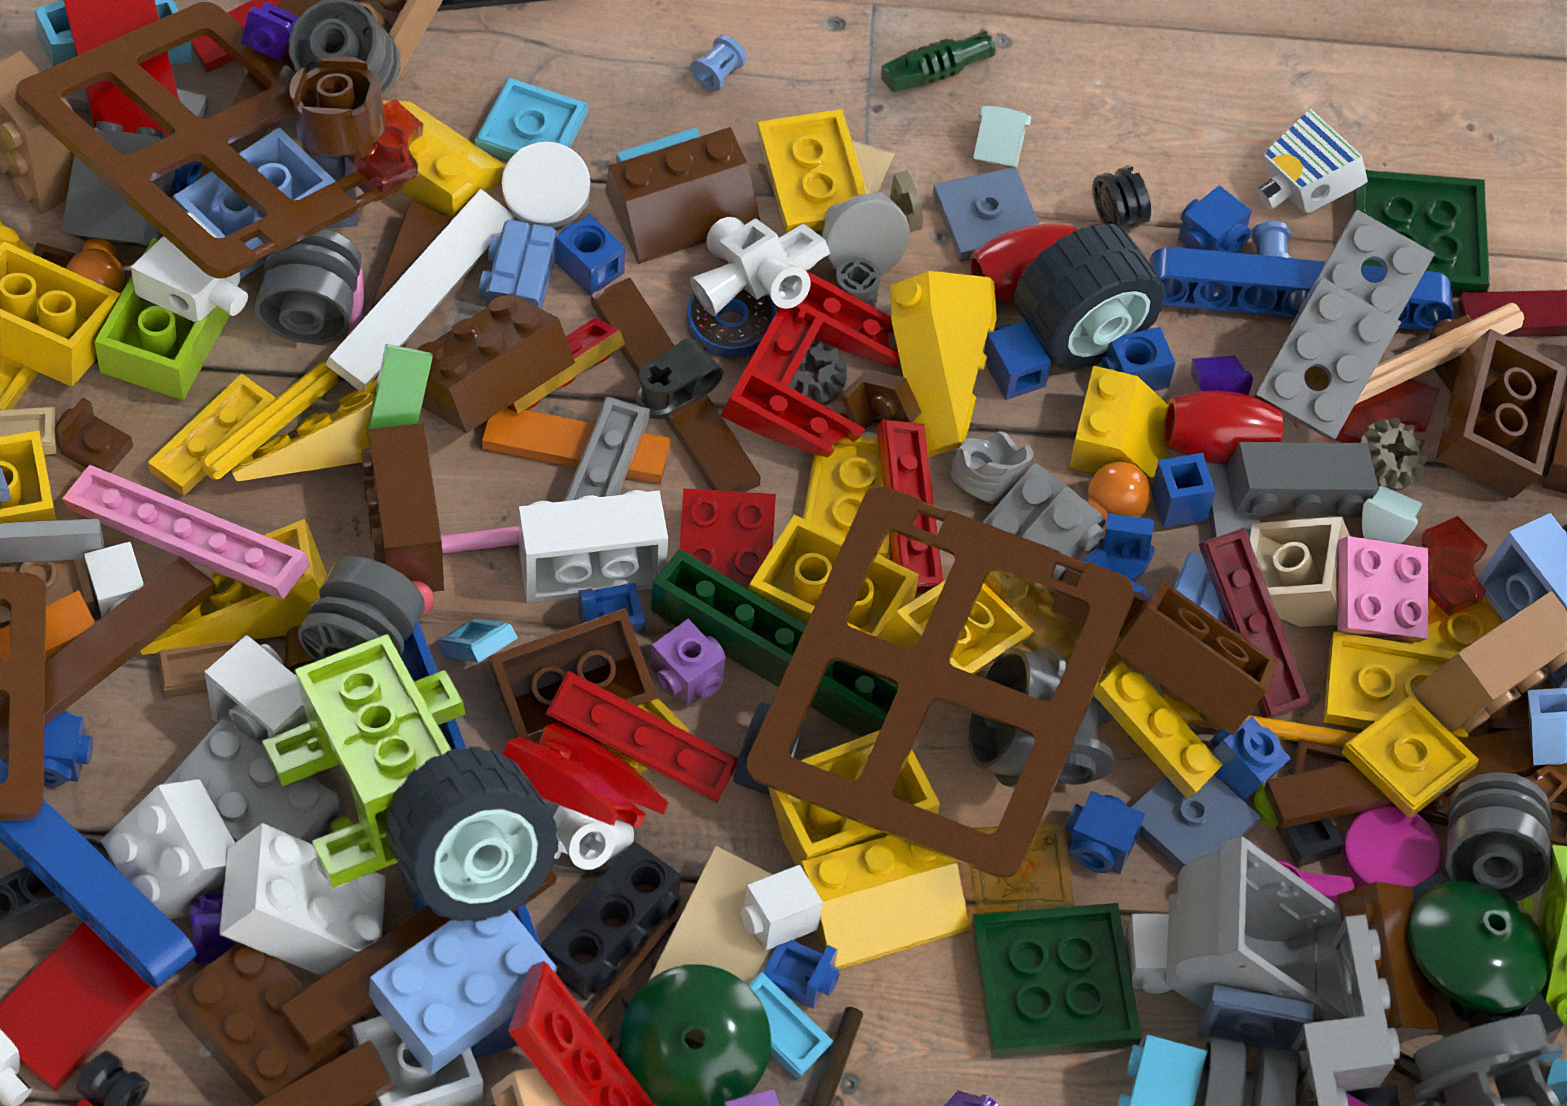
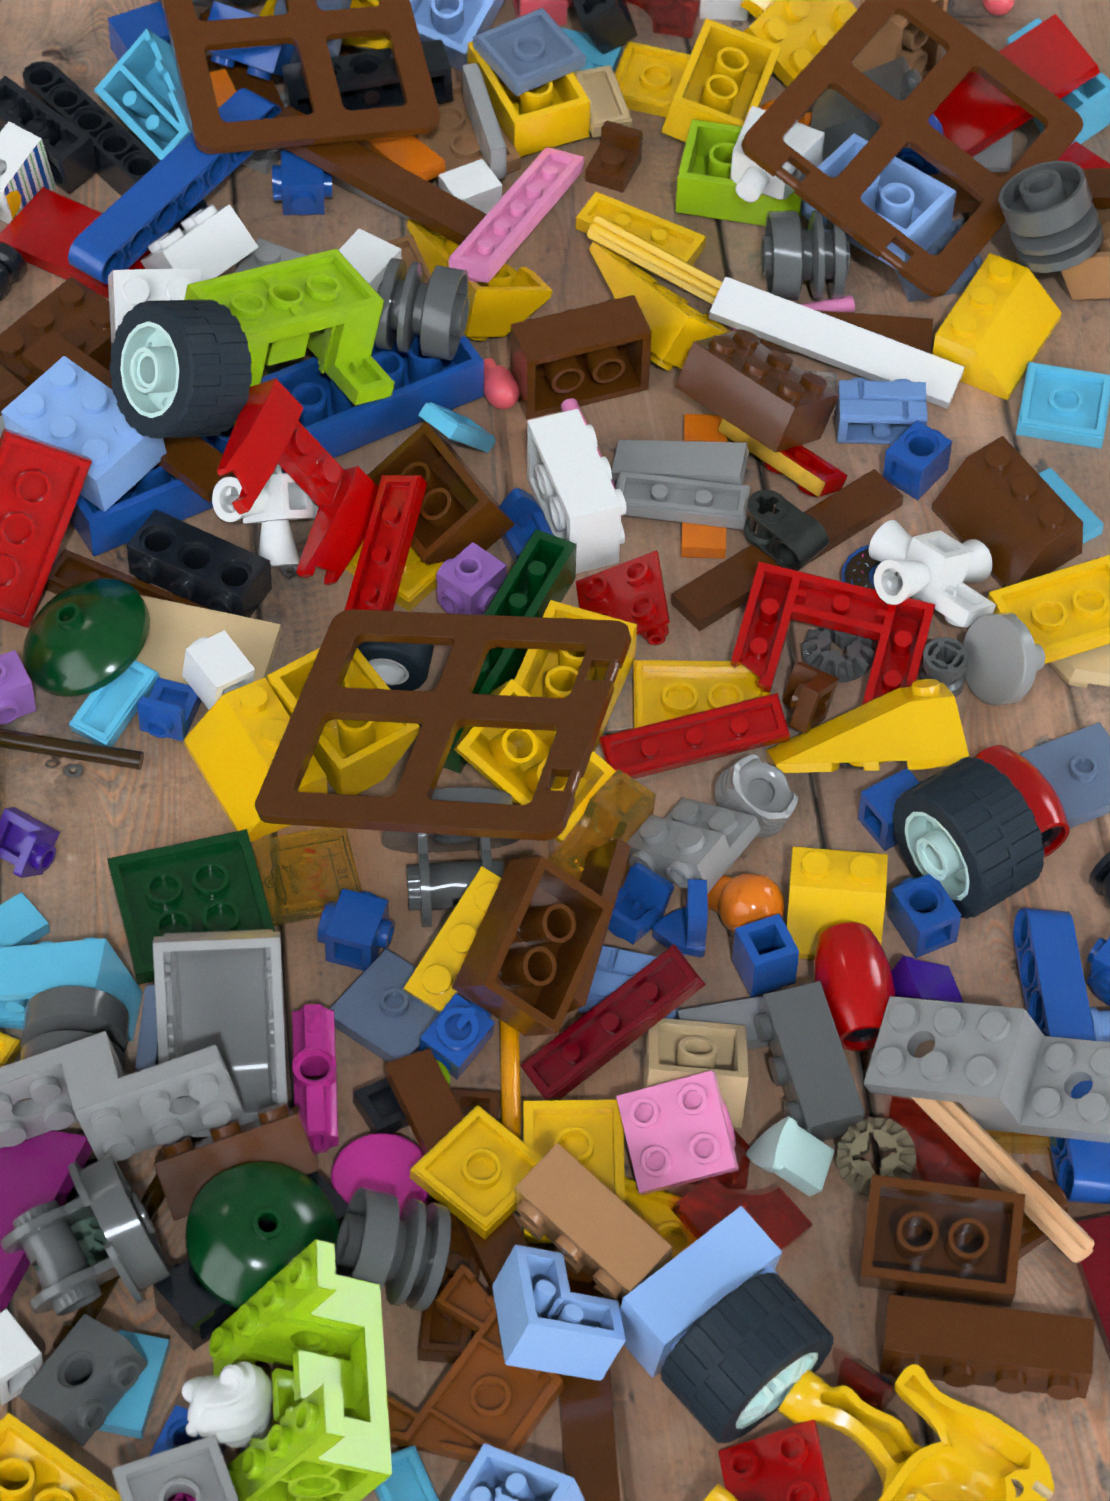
camera: 85 degrees right, 5 degrees down
dark purple bracket [241,2,299,62] -> none
reddish brown brick [289,56,386,158] -> none
clear red tile [354,99,424,193] -> none
bright green tile [366,344,433,437] -> none
white tile [502,142,590,228] -> none
dark tan tile [890,170,923,233] -> none
none -> light grey tile [611,440,749,485]

